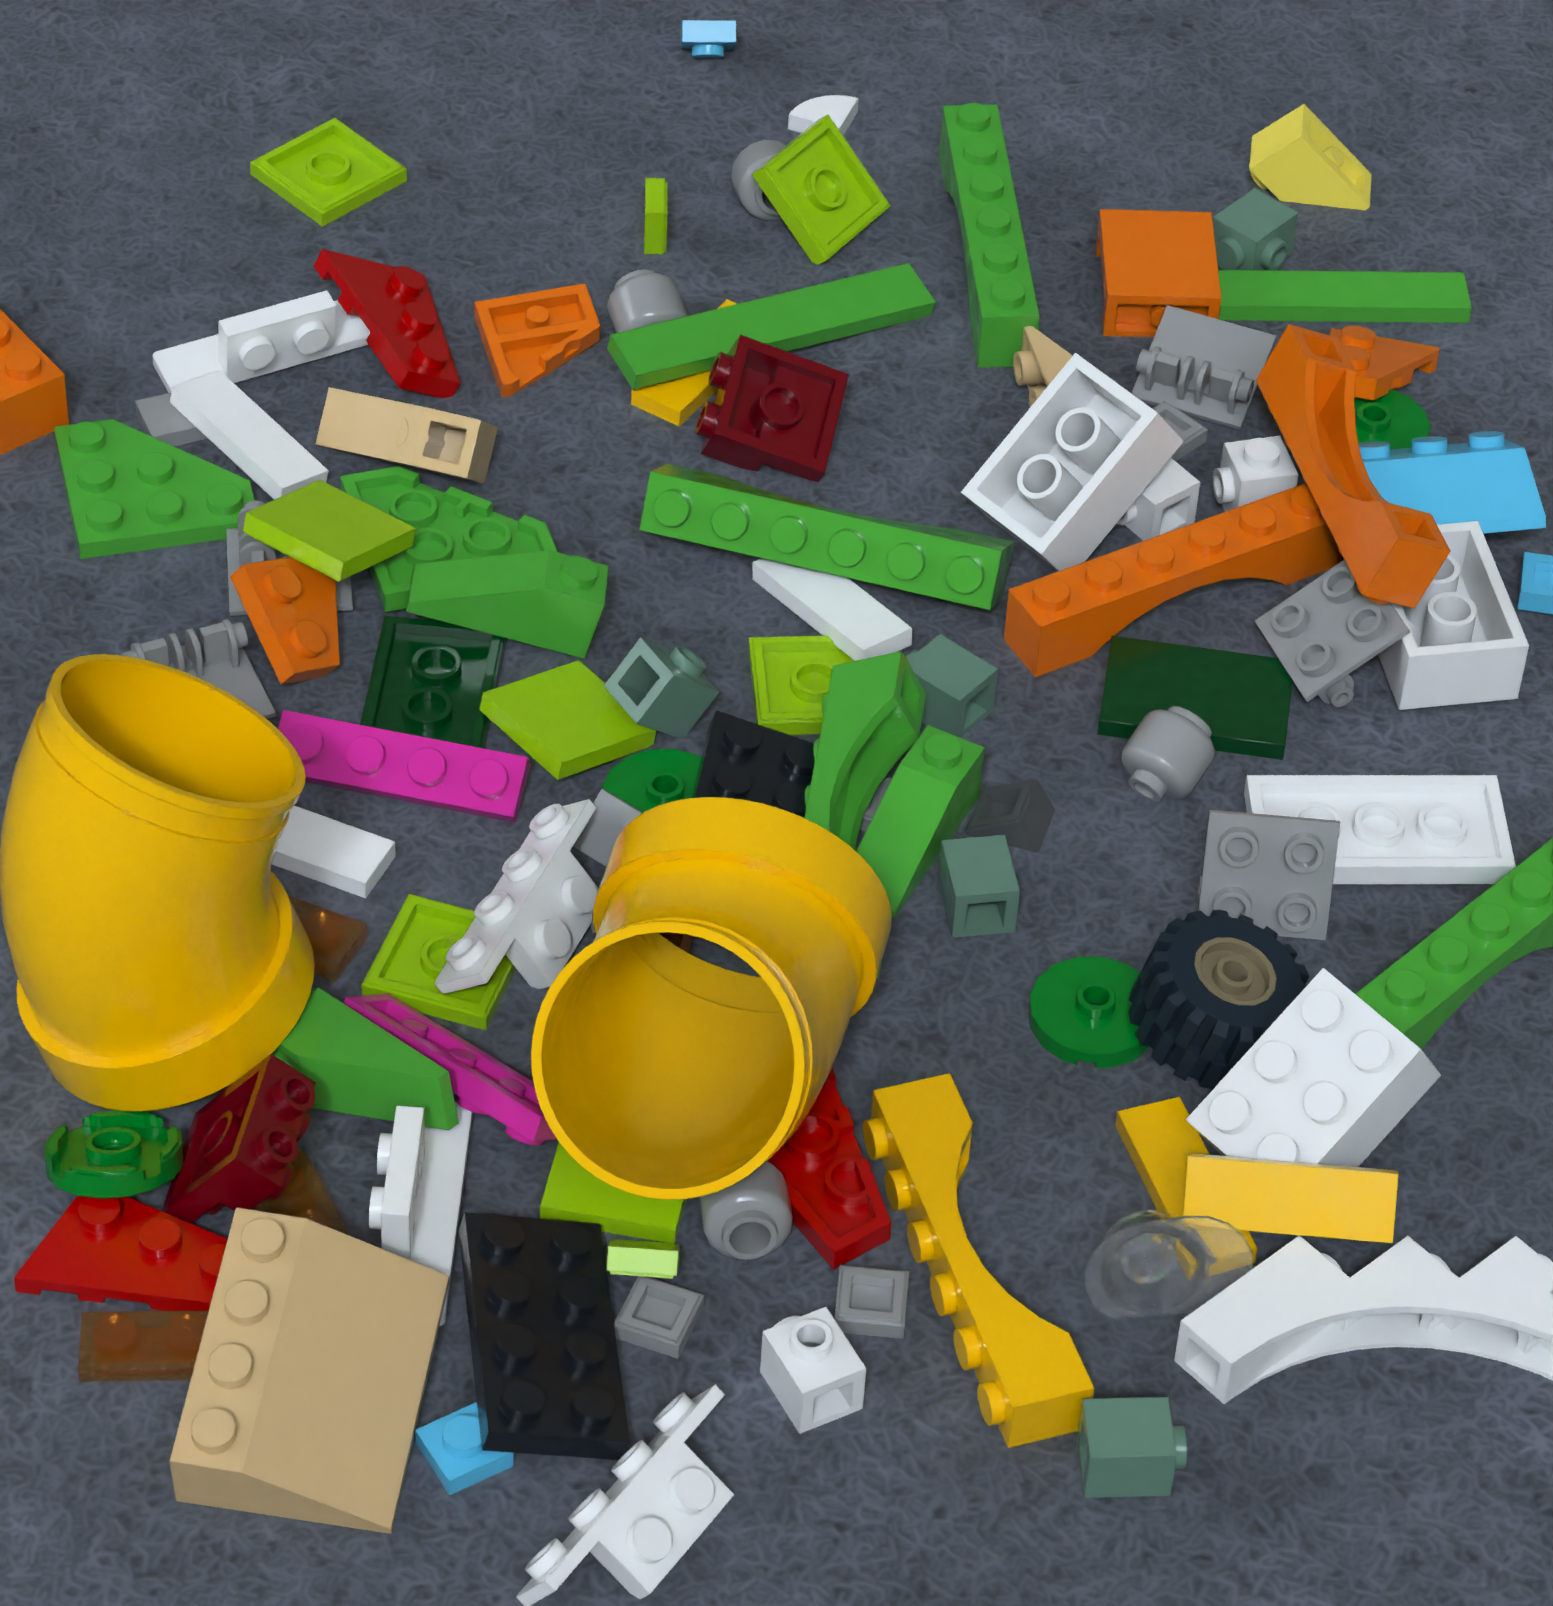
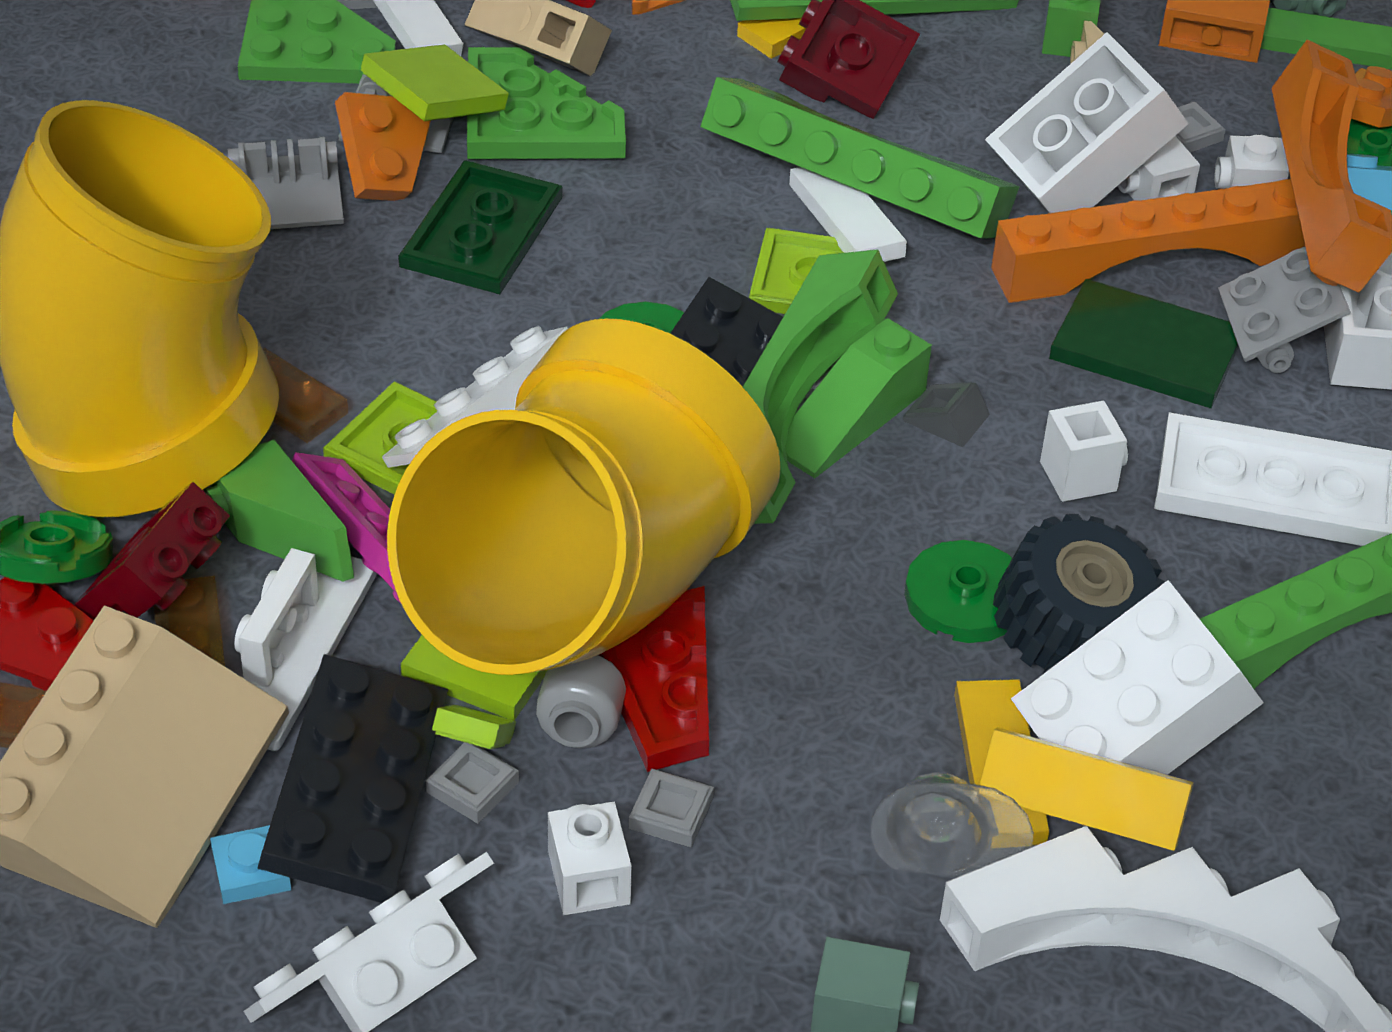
camera: 15 degrees right, 0 degrees up
white tile [272,806,396,898] -> none
dark pink plate [278,710,531,823] -> none
bright green slope [406,550,609,659] -> none
lime tile [479,660,657,780] -> none
sand green brick [604,637,720,738] -> none
yellow arch [862,1073,1094,1448] -> none
sand green brick [906,634,998,738] -> none
sand green brick [938,835,1020,938] -> none
light grey head [1121,706,1215,802] -> none
light grey hinge [1131,305,1276,430] -> none
light grey hinge [1197,810,1340,940] -> none
none -> white brick [1040,401,1128,502]

